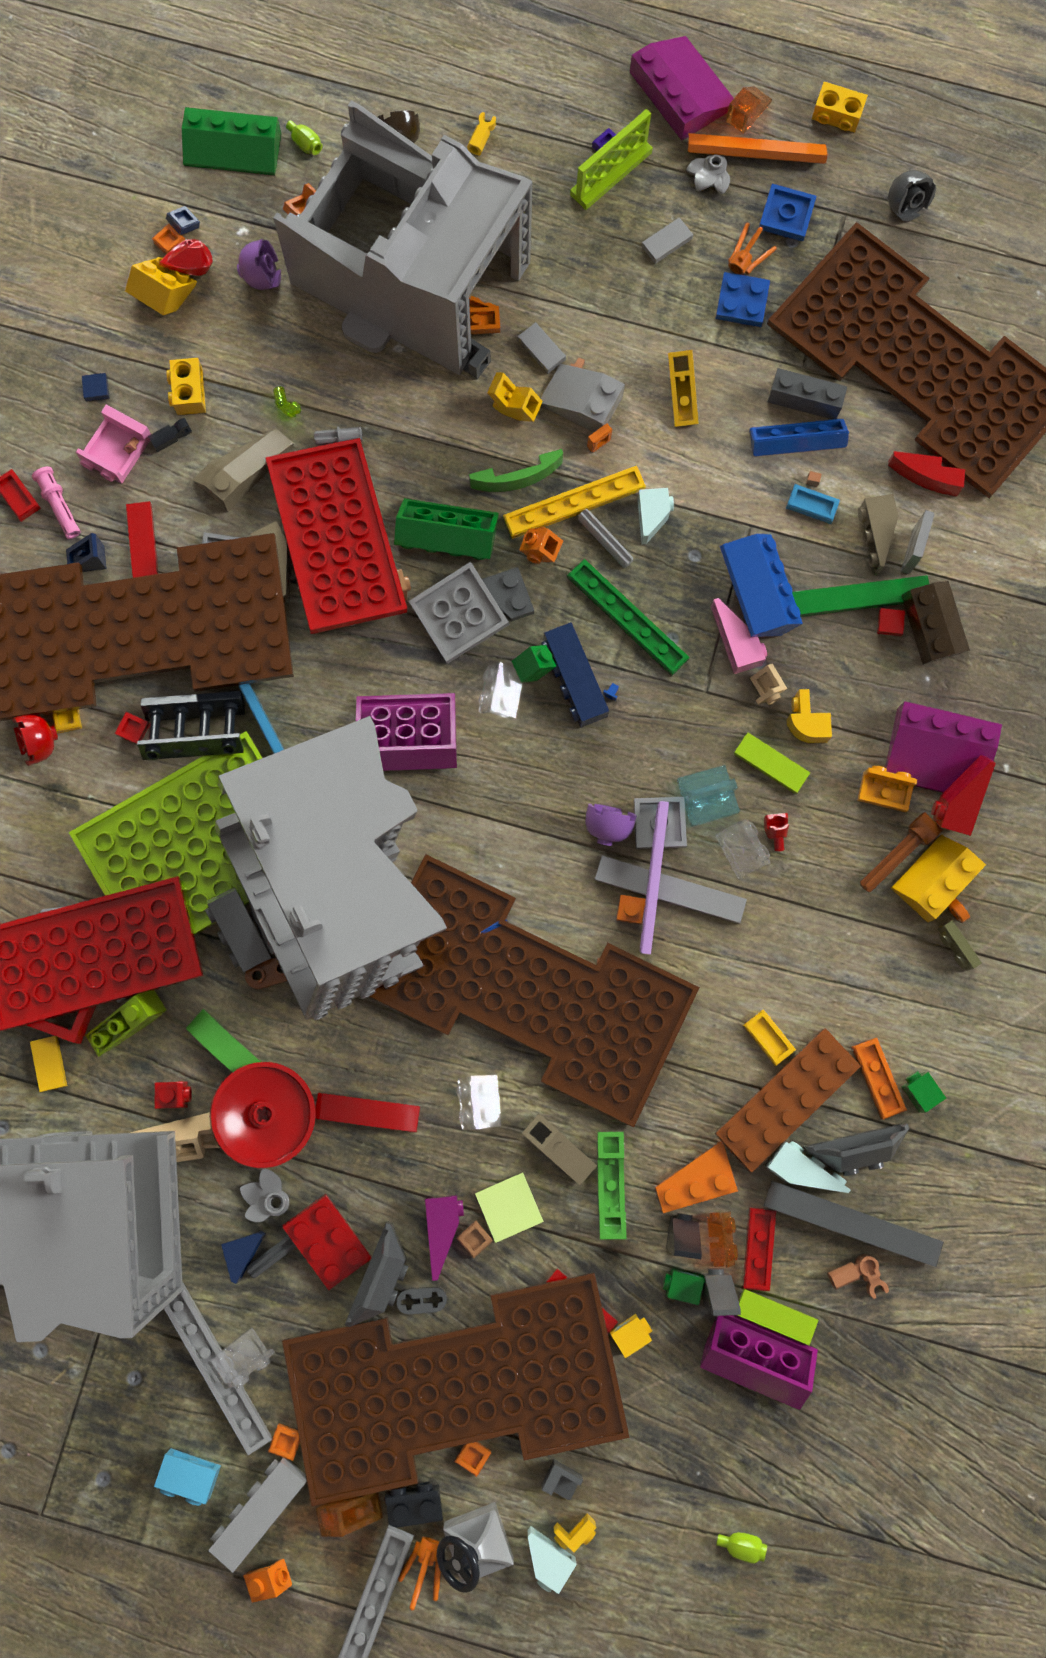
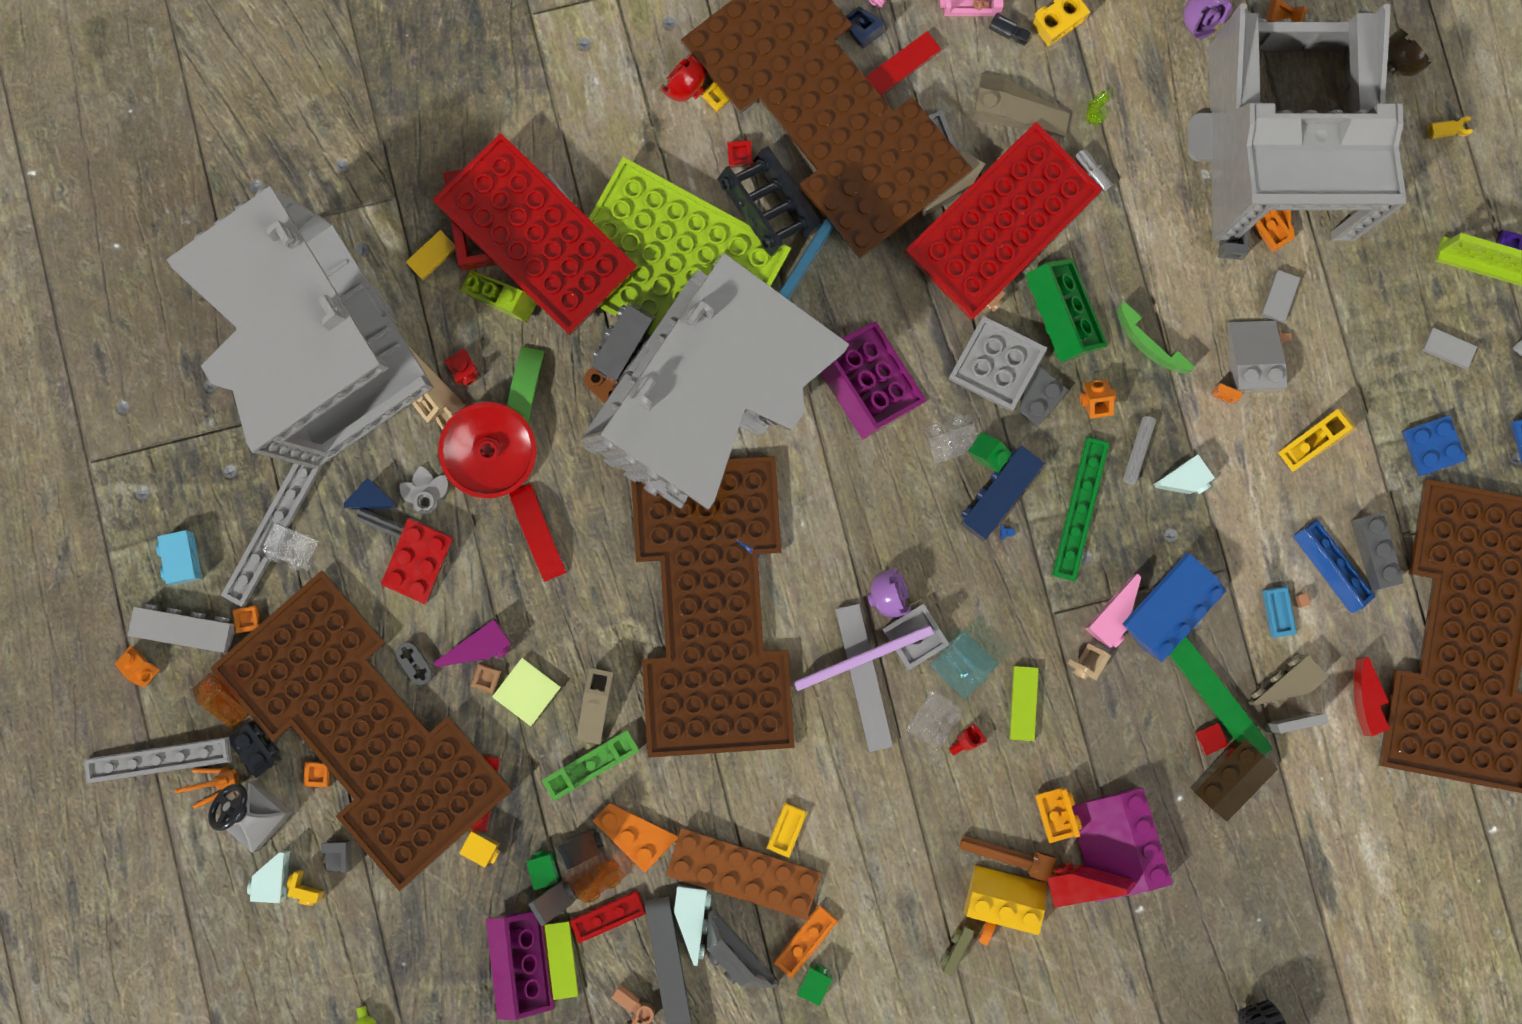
camera: 60 degrees right, 5 degrees up
dark grey wedge [345,1221,409,1327] -> none
clear bracket [457,1075,502,1130] -> none
yellow brick [487,372,543,422] -> none
yellow tile [503,465,646,539] -> none
orange plate [616,895,646,925] -> none
orange plant [728,222,777,275] -> none
yellow brick [787,689,832,743] -> none

